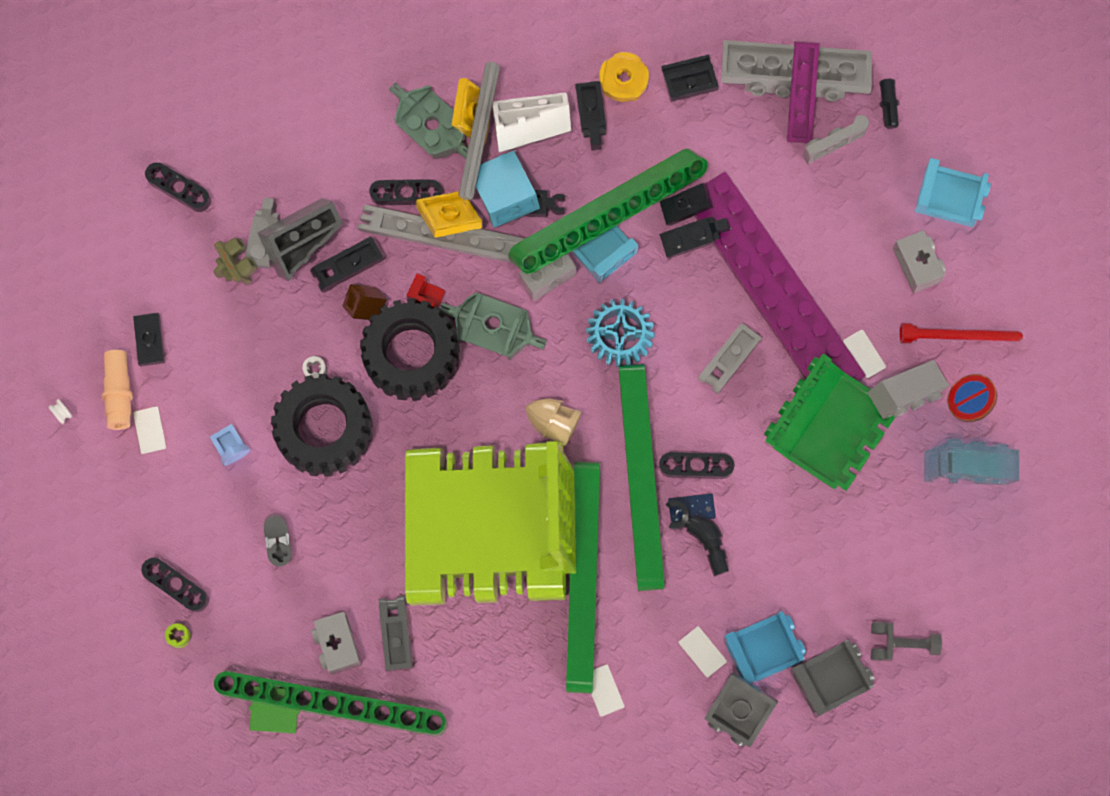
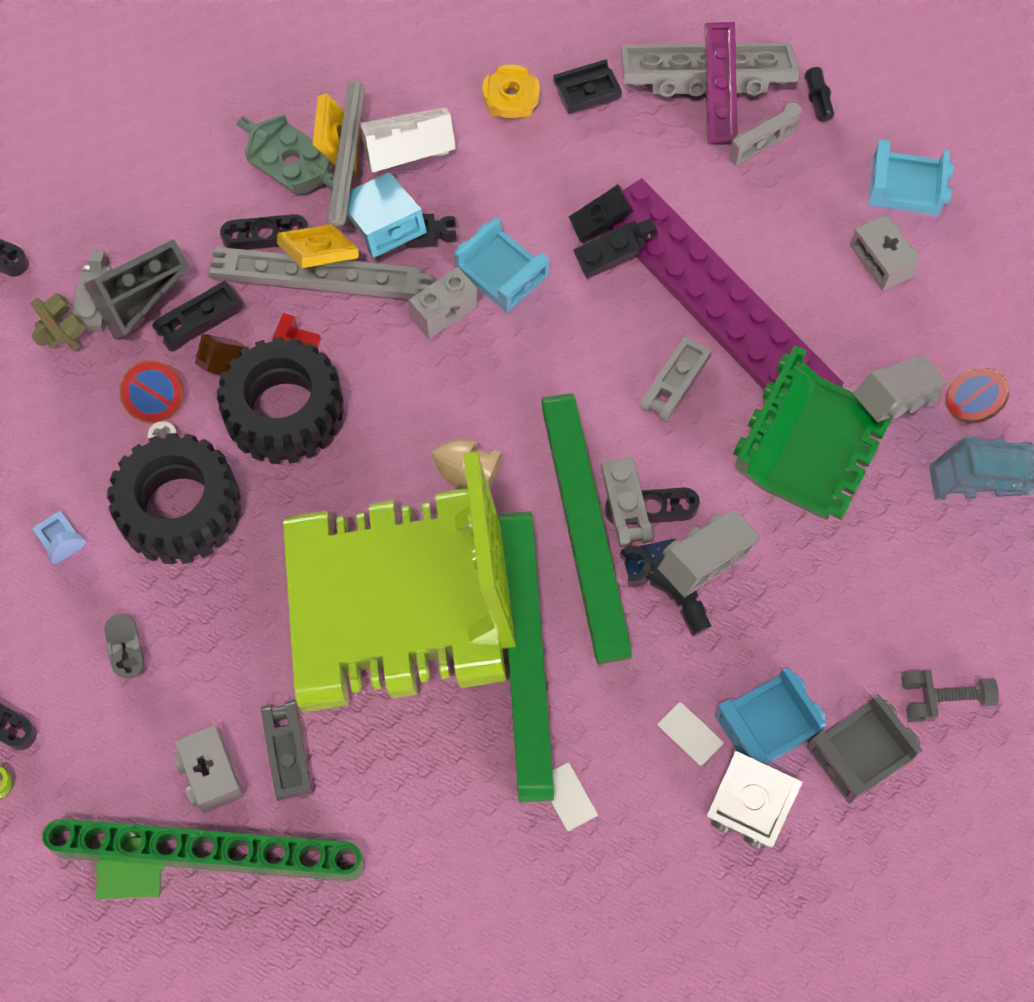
camera: 10 degrees left, 10 degrees down
sand green plate [440,292,547,360] -> none
green beam [508,148,708,274] -> none
black hinge [575,81,606,151] -> none
medium azure gear [586,299,655,367] -> none
white sticker [843,330,886,378] -> none
red piece [899,323,1023,344] -> none
none -> piece [119,361,184,423]
none -> light grey plate [601,457,653,547]
none -> light grey brick [657,509,761,597]

